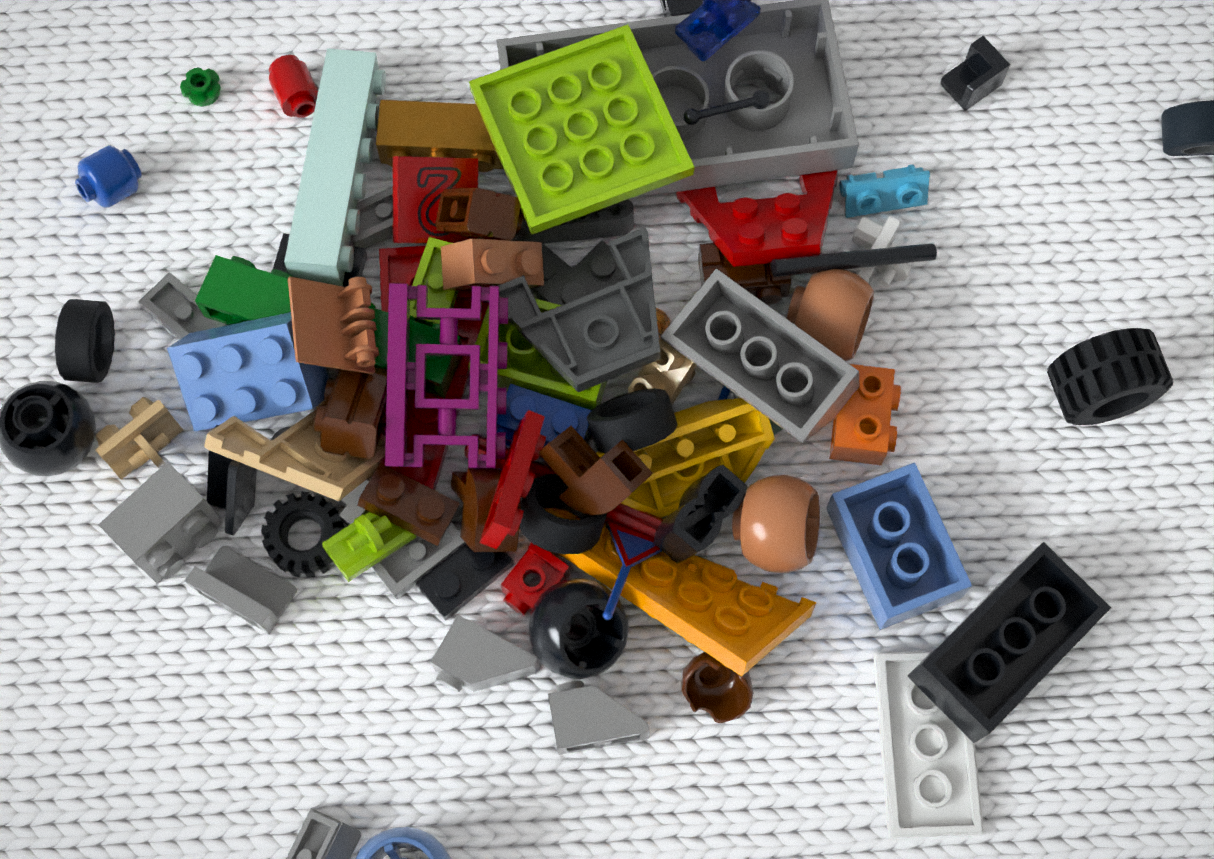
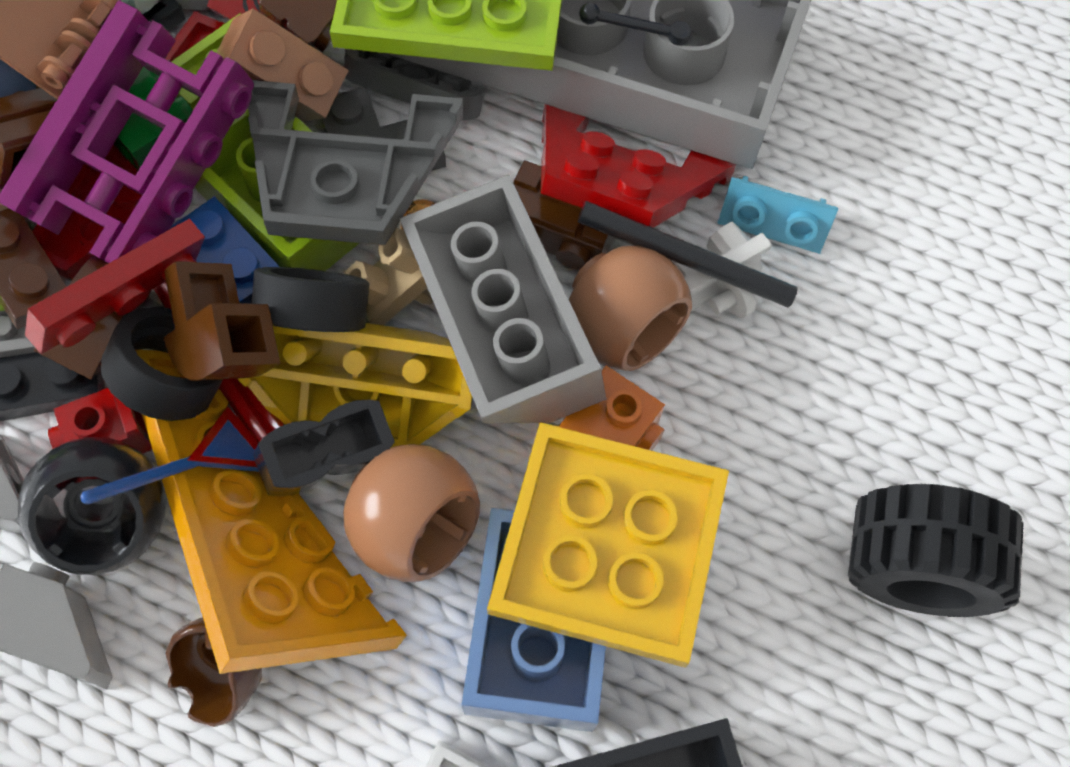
camera: 25 degrees right, 5 degrees down
black panel [940,35,1011,111] -> none
none -> yellow plate [487,422,729,668]

